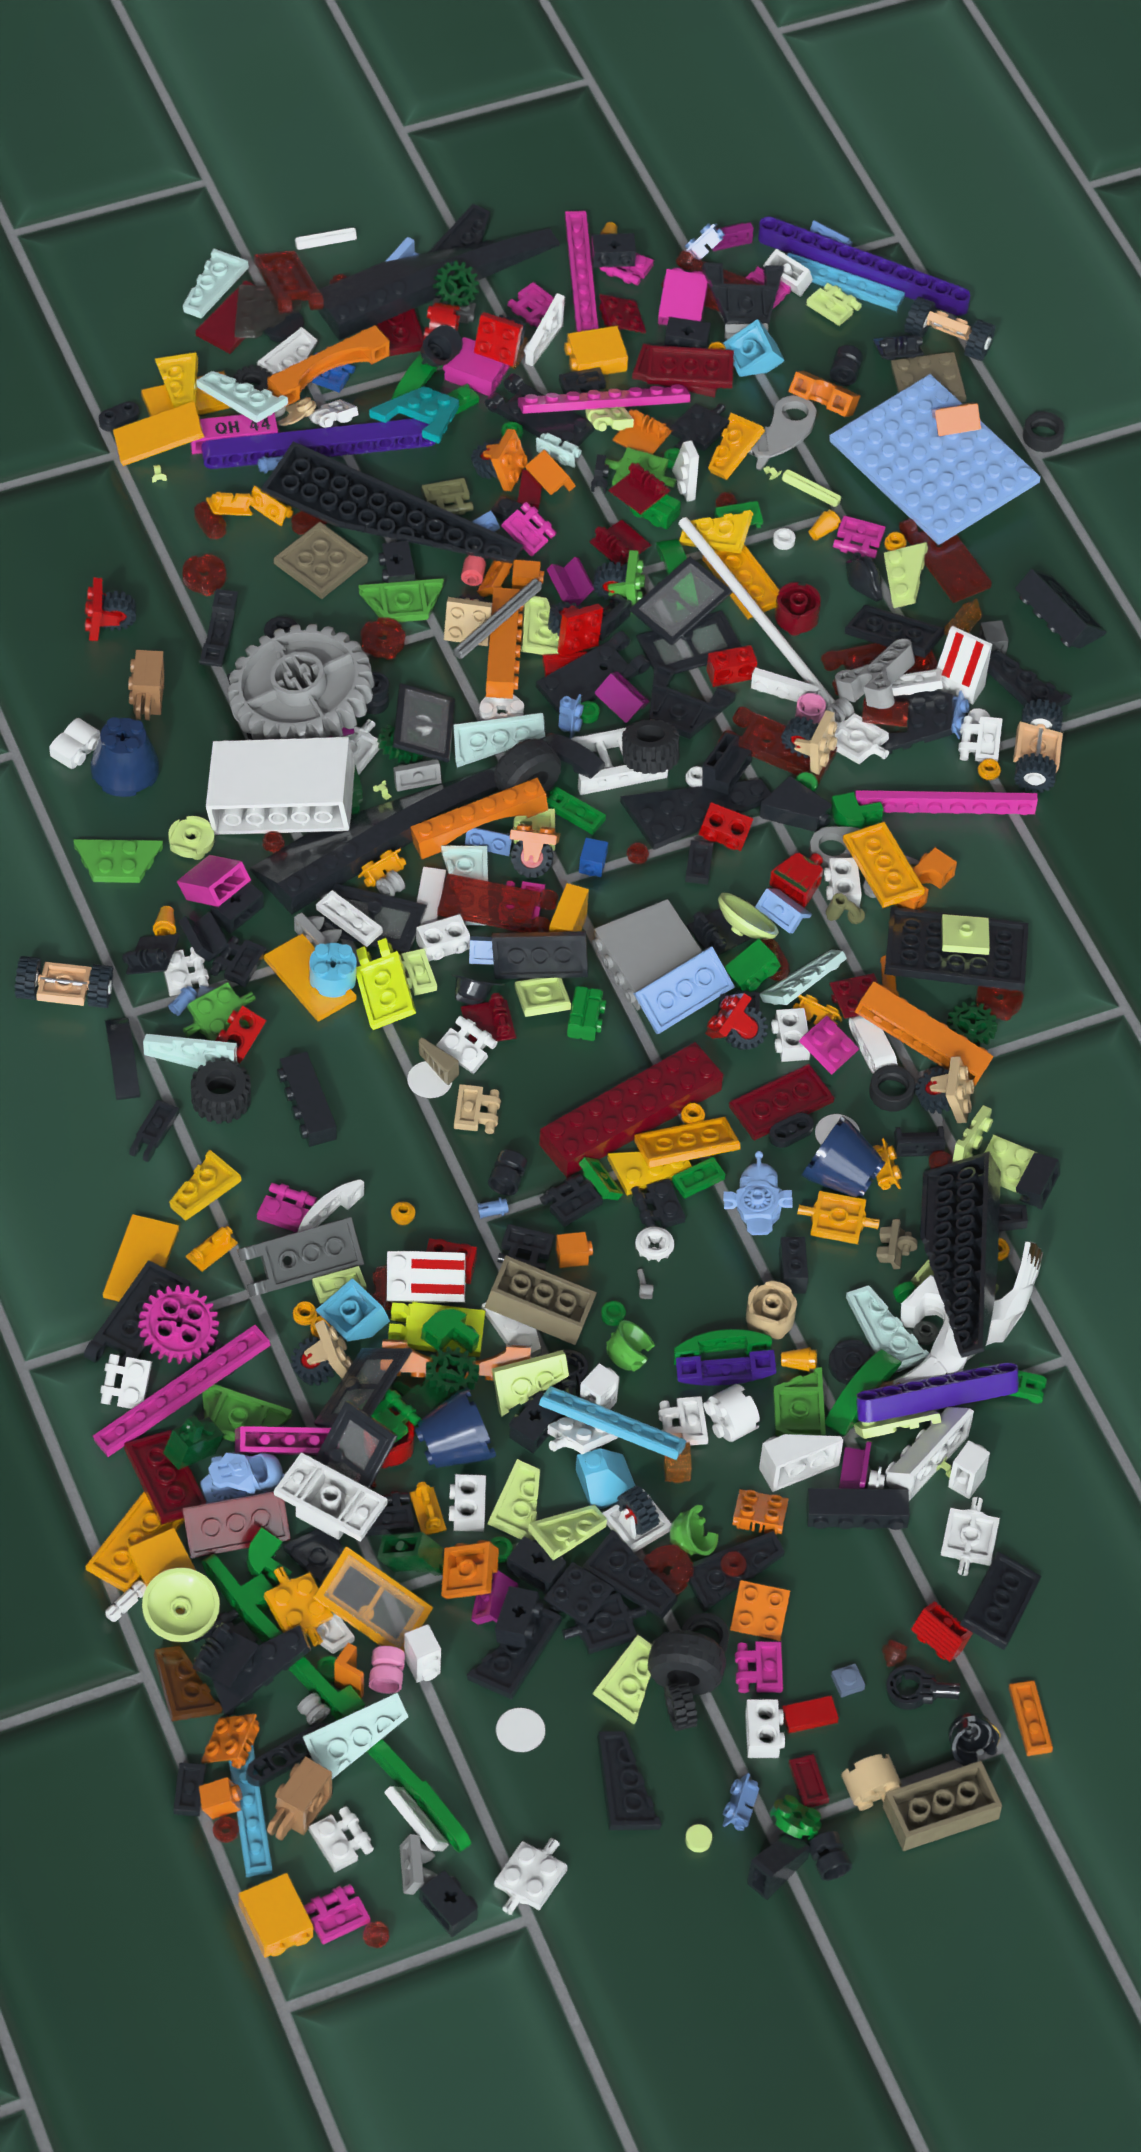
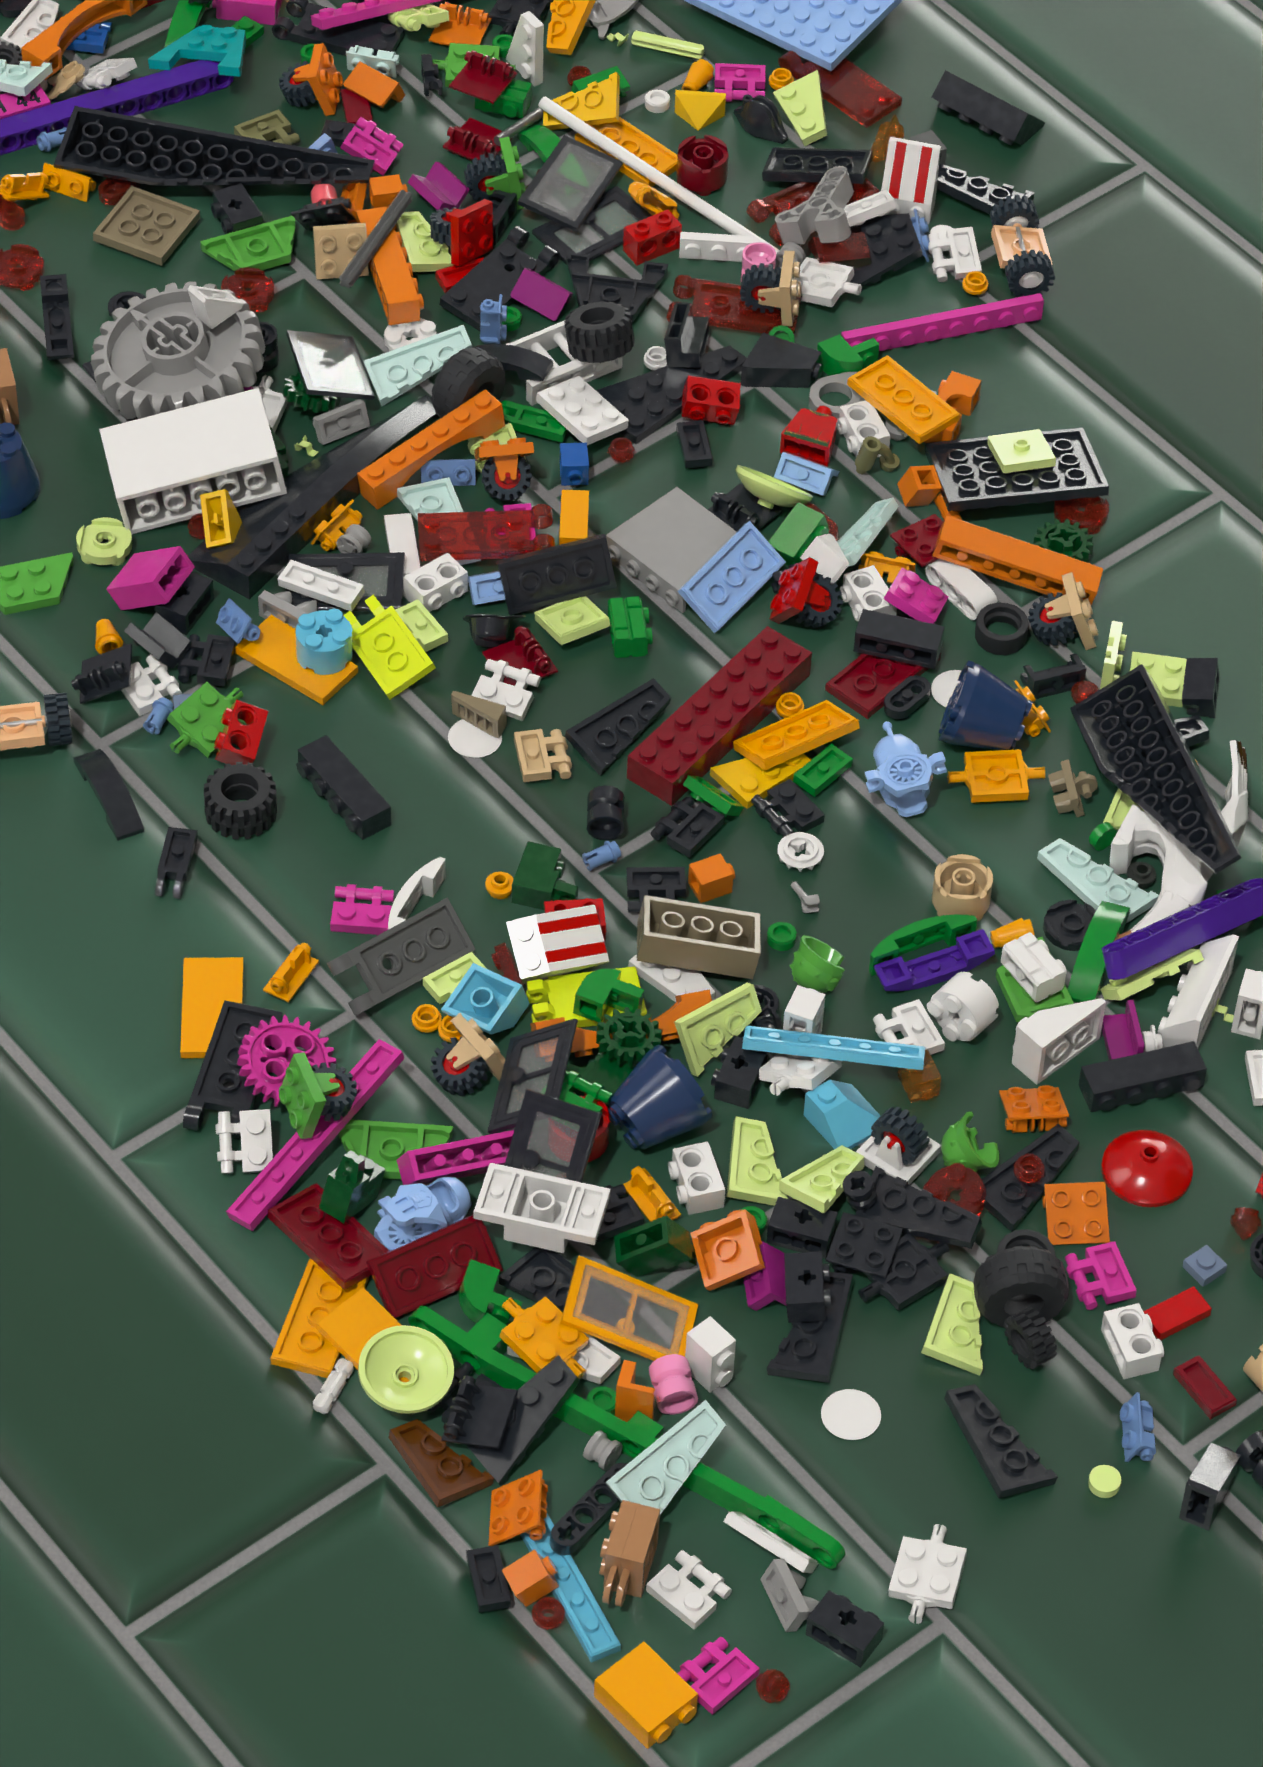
camera: 15 degrees left, 5 degrees down
light aqua wing [143,1034,237,1068] -> none
yellow wing [170,1150,241,1221] -> none
green plate [770,1795,821,1840] -> none
black brick [779,1237,808,1294] -> none
none -> white slope [188,285,243,329]
none -> yellow slope [200,489,242,549]
none -> medium blue hinge [216,598,260,643]
none -> bright green plate [279,1052,357,1139]
none -> black hinge [290,197,355,231]
none -> flat silver bar [494,108,543,146]
none -> dark green hinge [512,841,578,910]
none -> white plate [536,376,629,445]
none -> black wing [565,678,671,776]
none -> light orange animal [628,181,680,220]
none -> yellow slope [674,90,726,131]
none -> white slope [800,534,849,584]
none -> black wheel [842,1171,877,1210]
none -> black brick [853,609,945,669]
none -> orange brick [897,465,942,507]
none -> white brick [1001,932,1067,1003]
none -> red dish [1101,1130,1193,1207]

